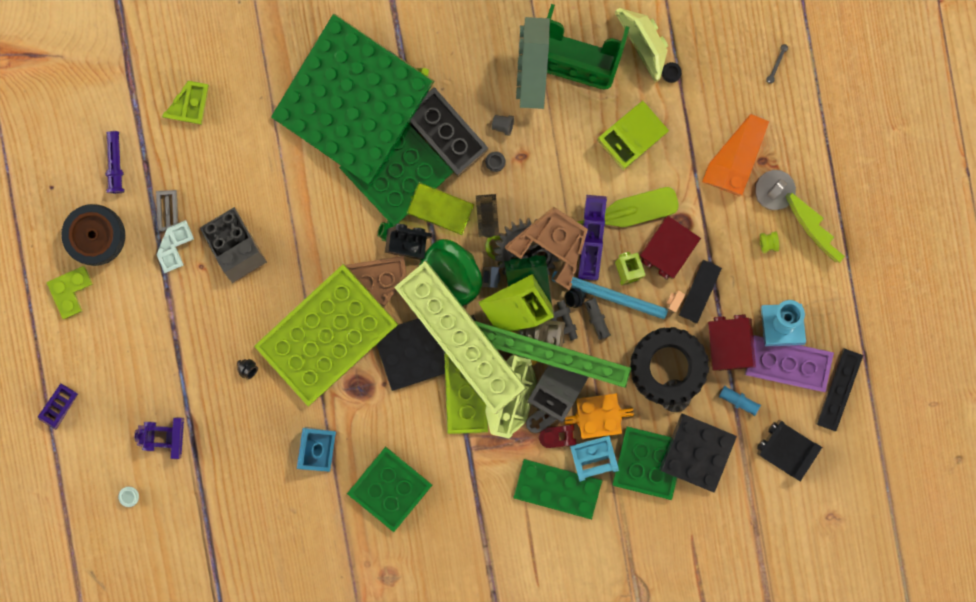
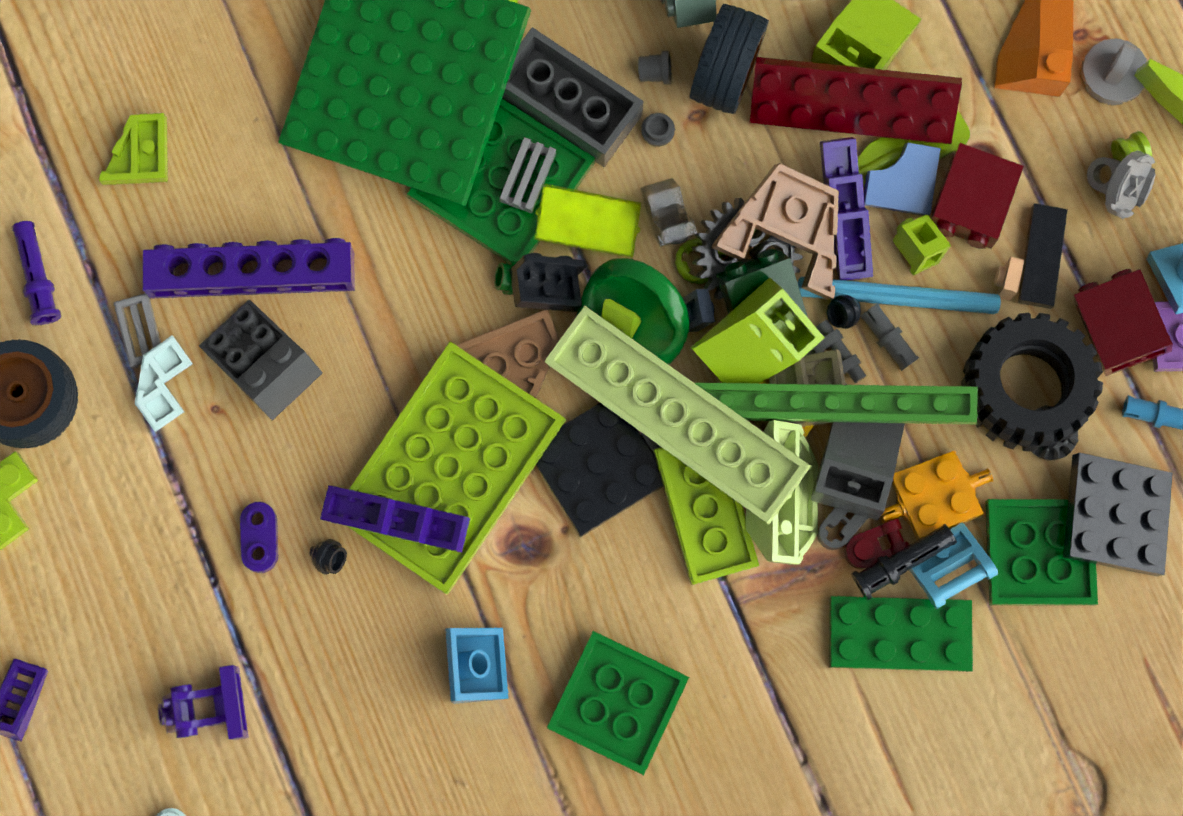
camera: 15 degrees left, 10 degrees down
none -> dark purple brick [143,238,355,299]
none -> dark purple plate [240,502,278,573]
none -> dark purple slope [320,485,470,553]
none -> light grey tile [499,137,556,214]
none -> lime slope [601,299,642,339]
none -> black wheel [689,4,769,114]
none -> dark red plate [749,57,962,144]
none -> black pin [851,524,957,601]
none -> medium blue tile [864,143,941,216]
none -> light grey tile [1087,151,1156,219]

